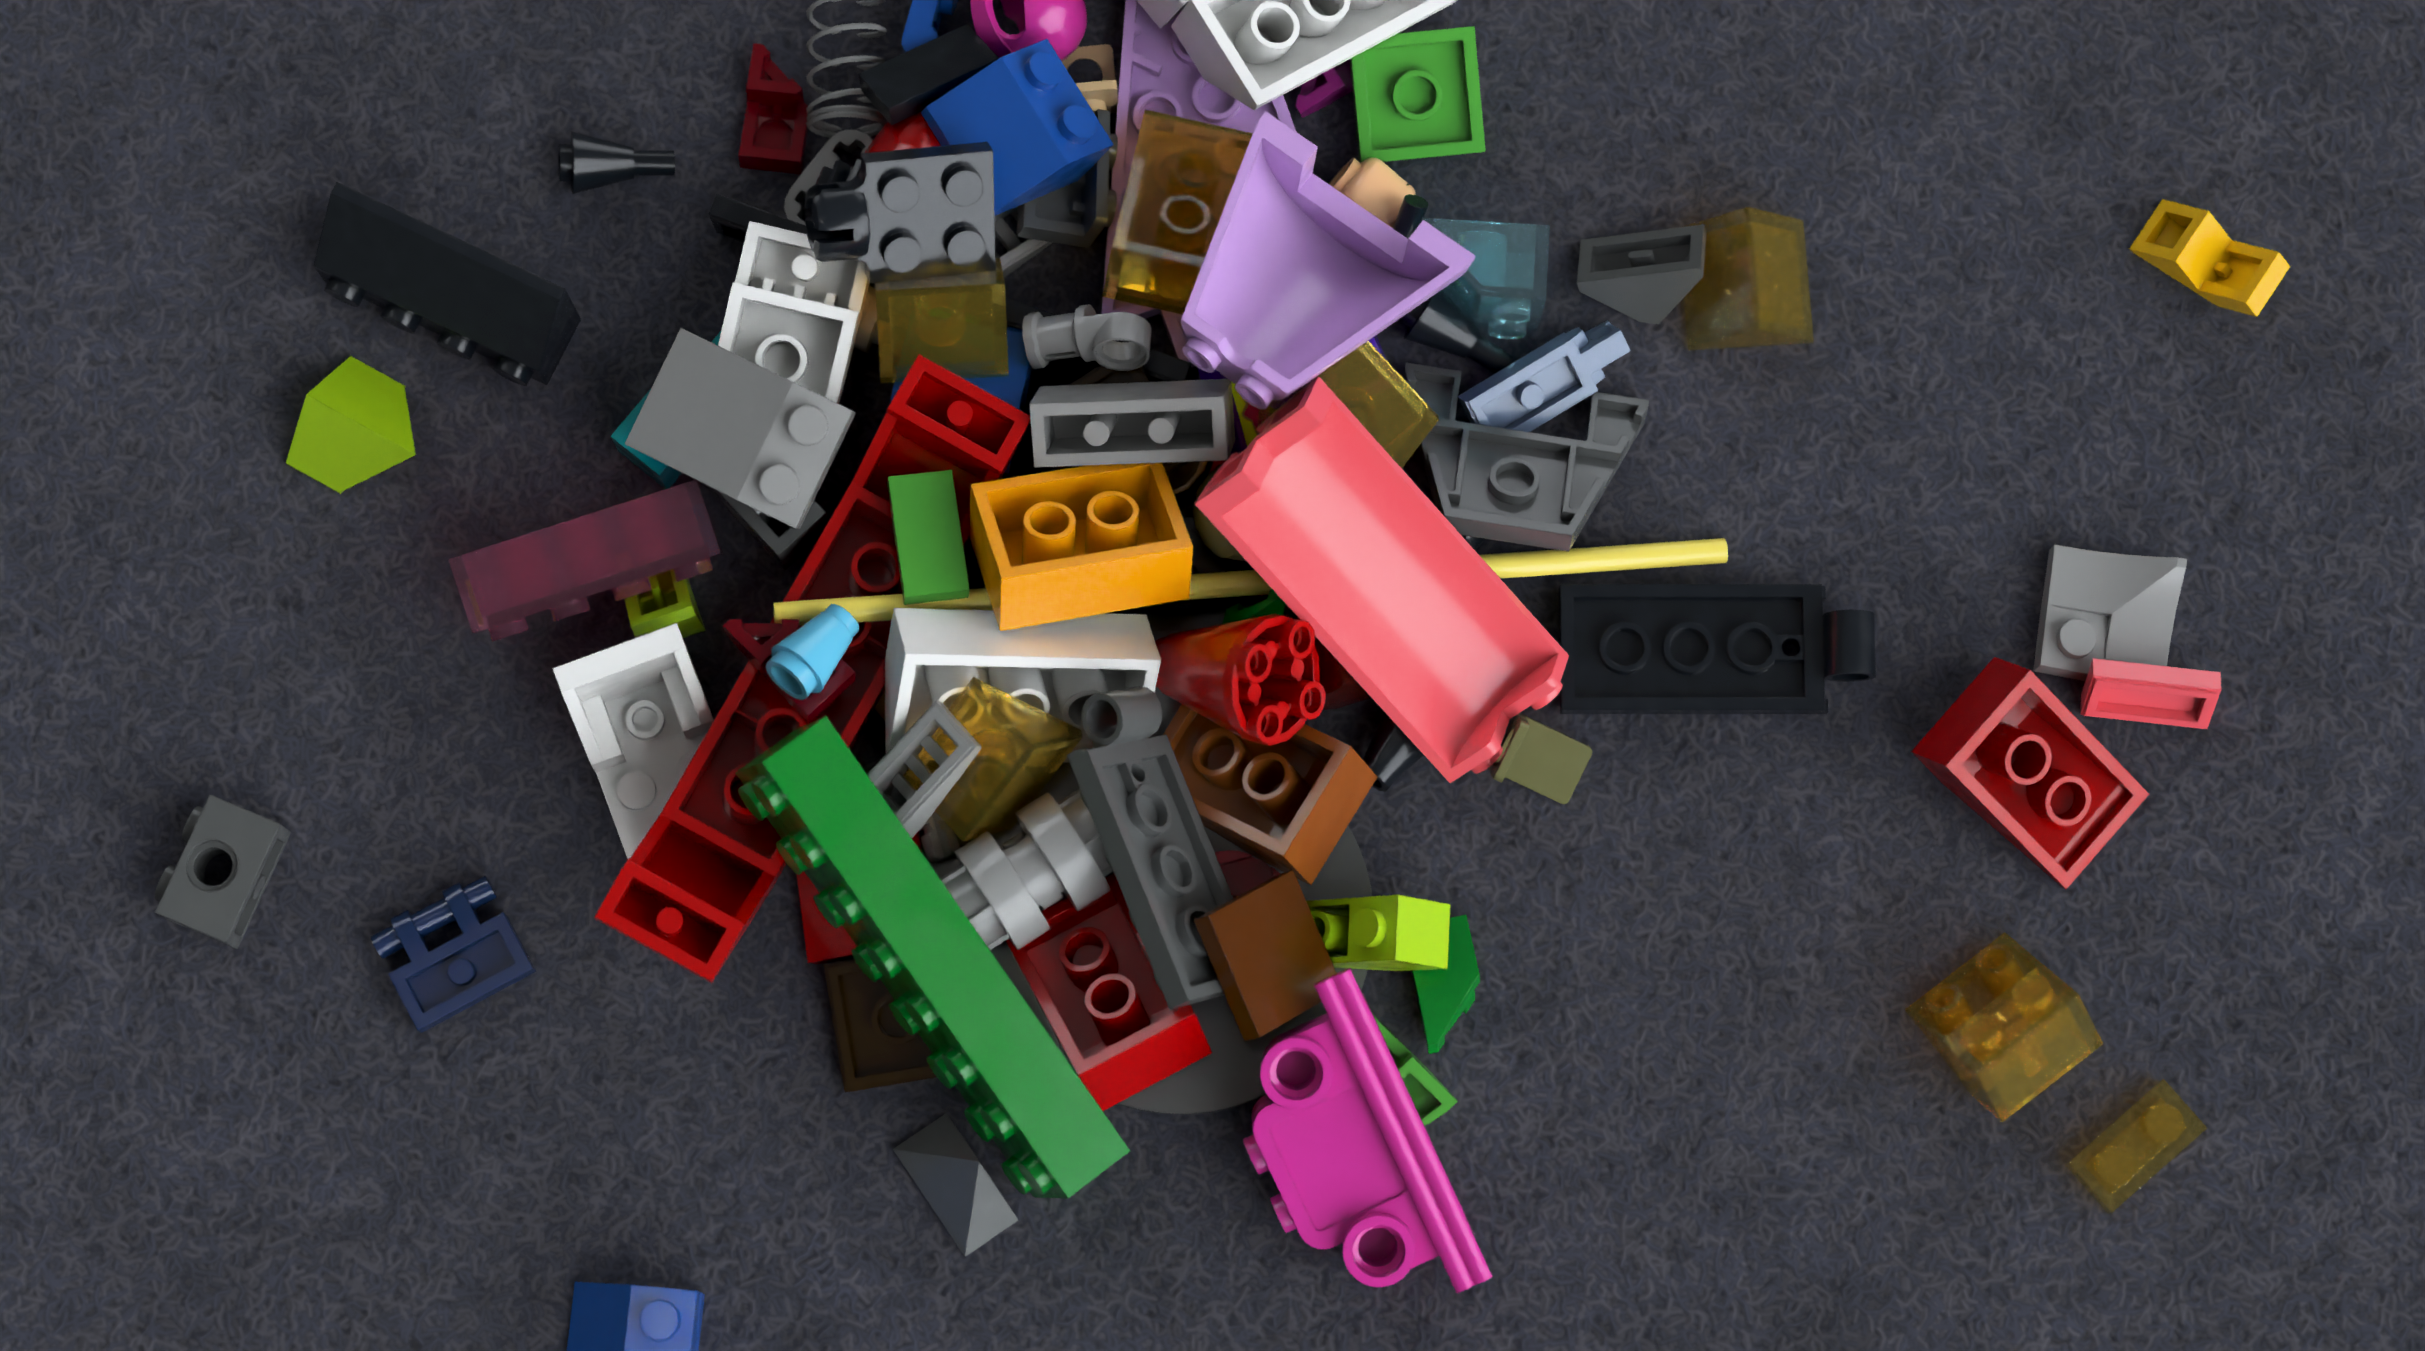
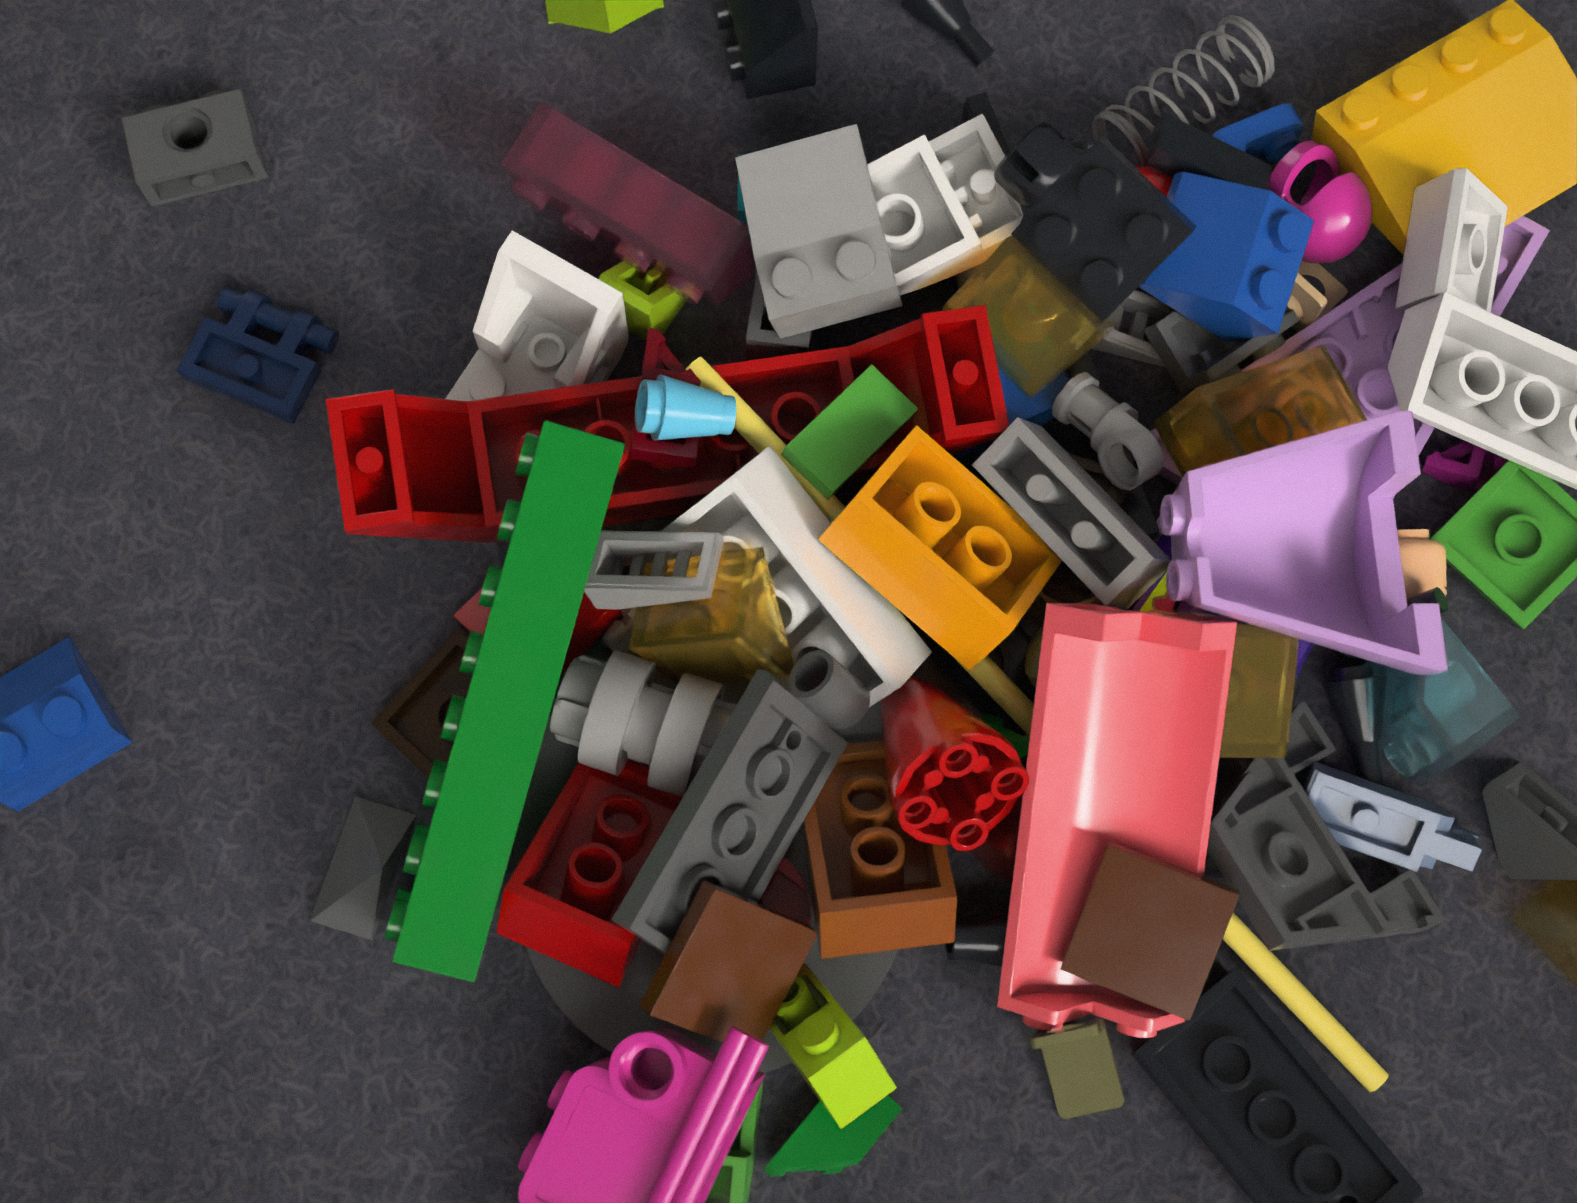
camera: 50 degrees right, 5 degrees down
dark red slope [738,43,808,174] -> none
none -> reddish brown tile [1060,840,1240,1021]

